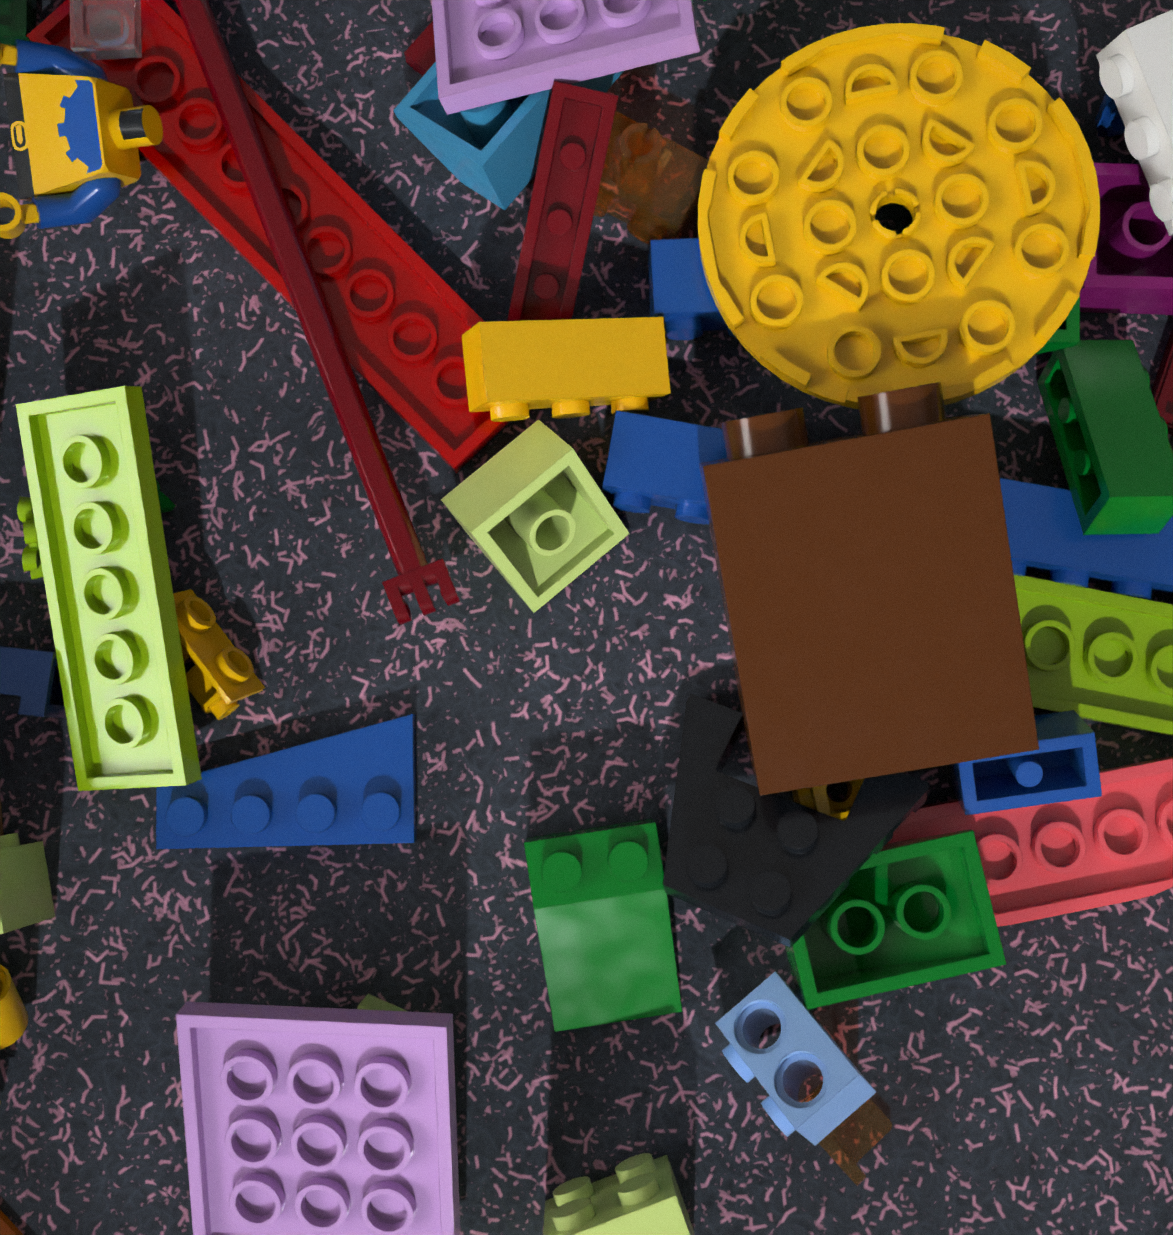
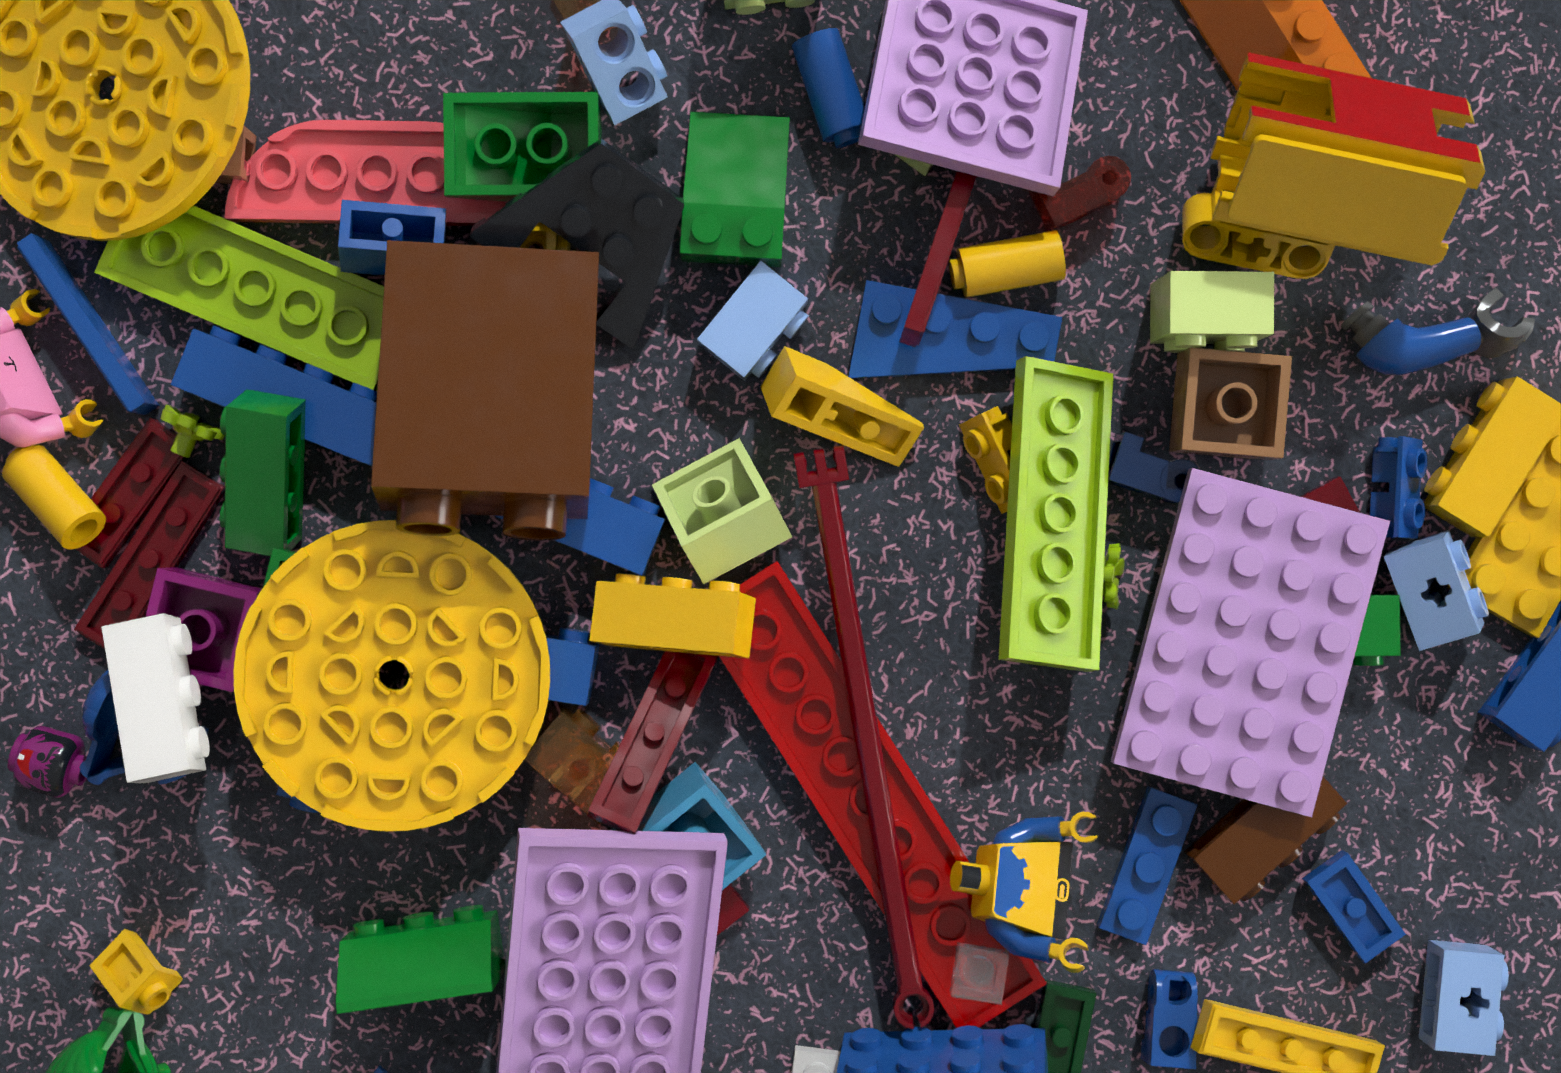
camera: 165 degrees left, 5 degrees up
none -> light blue brick [697,261,809,381]
none -> yellow slope [760,346,924,467]
none -> blue brick [791,28,865,148]
none -> dark red tile [899,171,977,348]
none -> yellow brick [949,230,1066,298]
none -> clear red leg [1027,155,1131,232]

